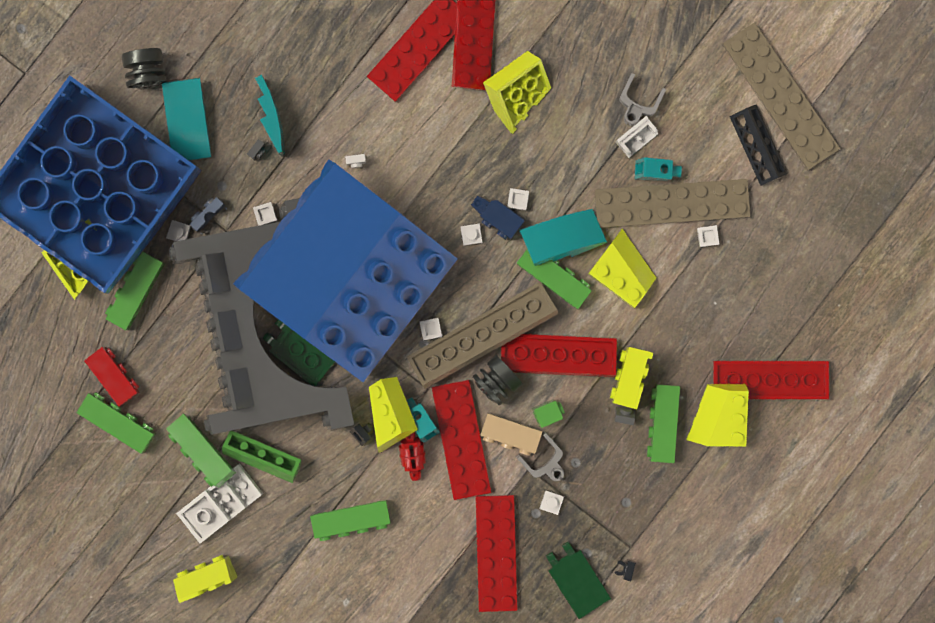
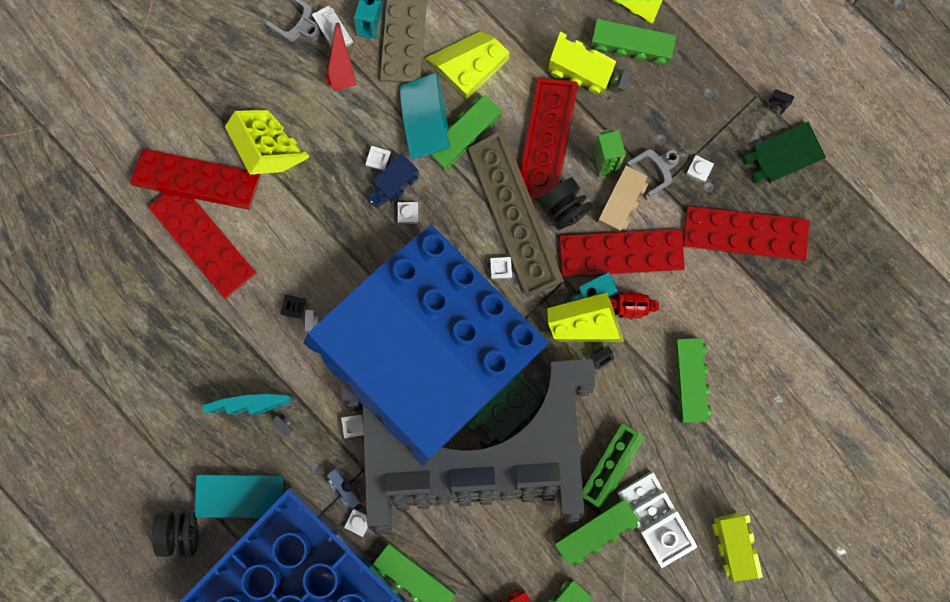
camera: 70 degrees left, 5 degrees down
none -> black tile [280,294,306,319]
none -> red slope [325,22,357,91]

